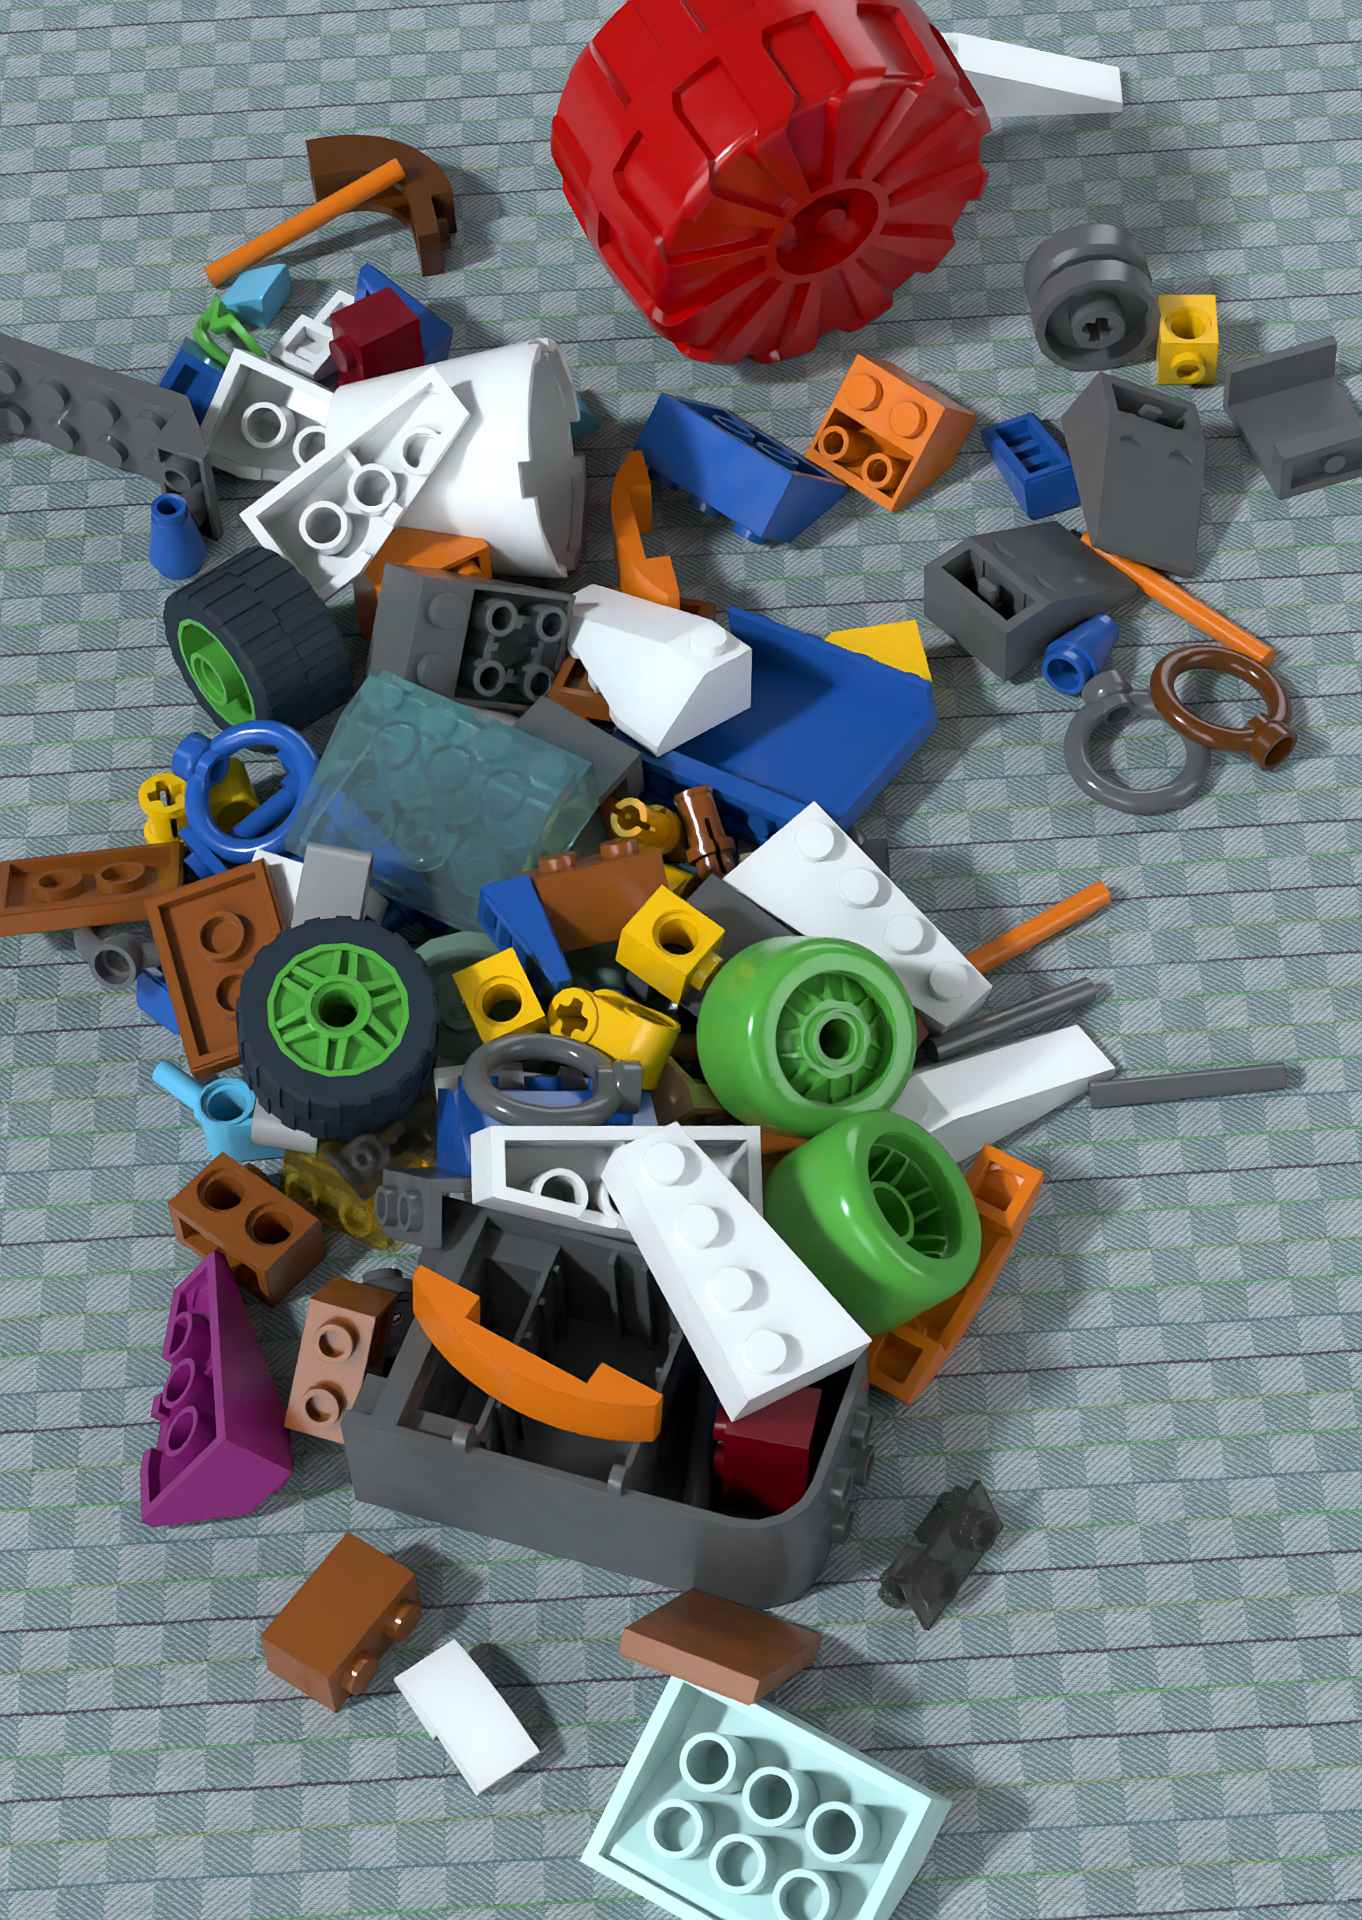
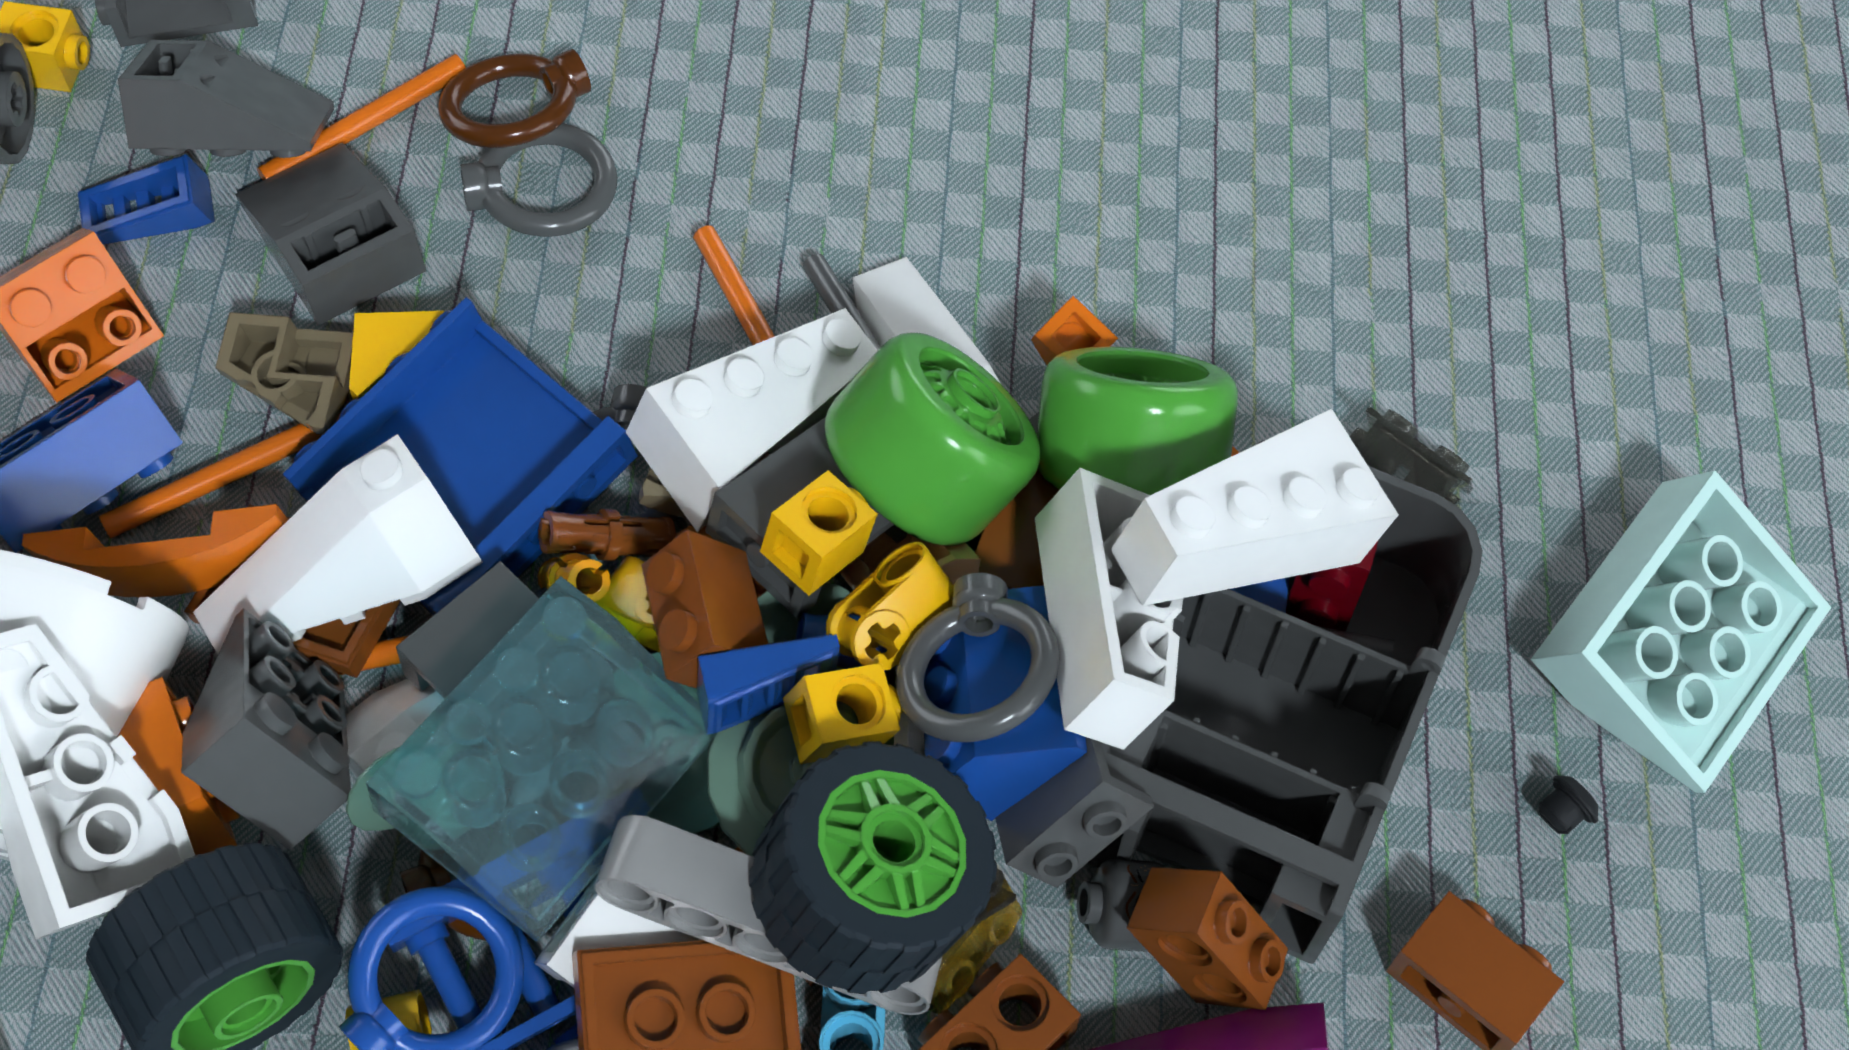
camera: 90 degrees left, 10 degrees up
white slope [394,1639,540,1796] -> none
orange slope [413,1264,663,1442] -> none
dark orange tile [617,1587,823,1706] -> none
blue cone [1042,614,1120,695] -> none
dark grey bar [1088,1062,1287,1108] -> none
none -> orange bar [99,413,340,539]
none -> dark tan slope [215,312,353,434]
none -> black piece [1539,776,1598,834]

